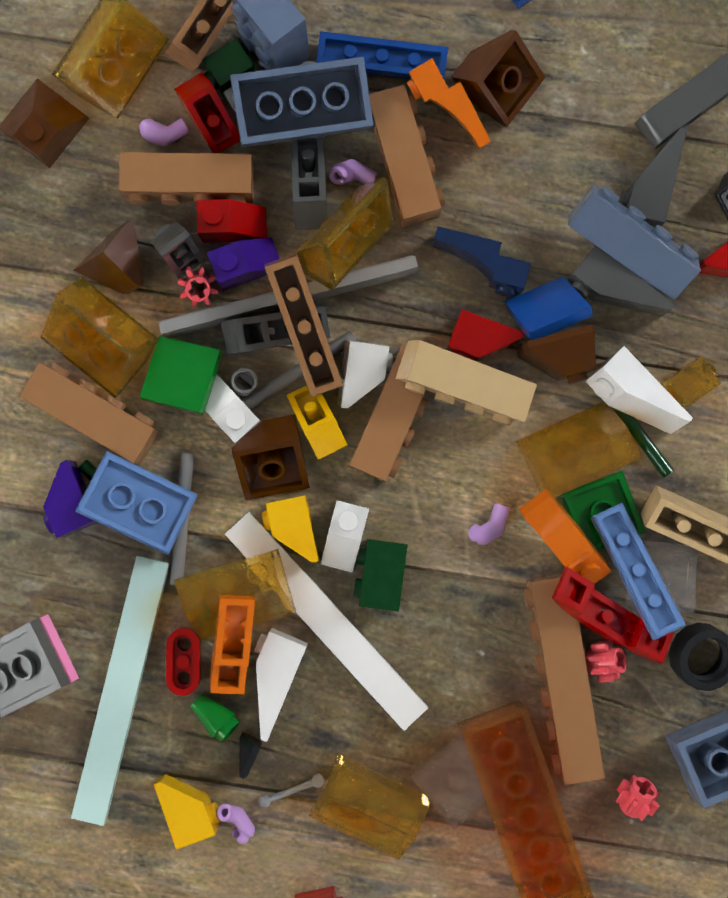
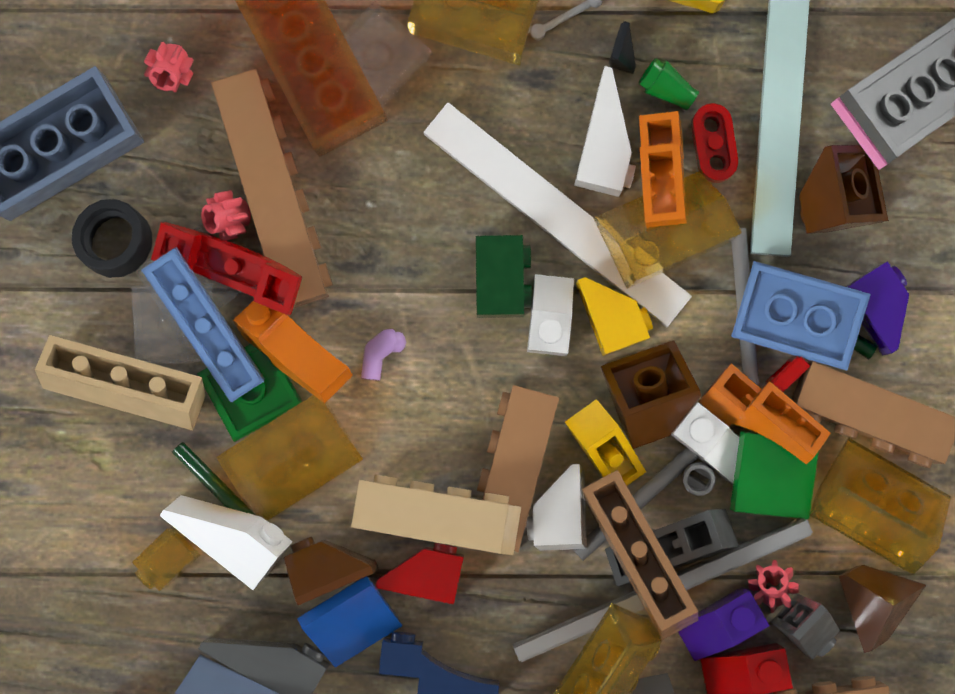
camera: 175 degrees right, 0 degrees up
none -> orange slope [698,363,831,464]
none -> red tile [765,356,810,392]
none -> reddish brown slope [799,145,889,234]

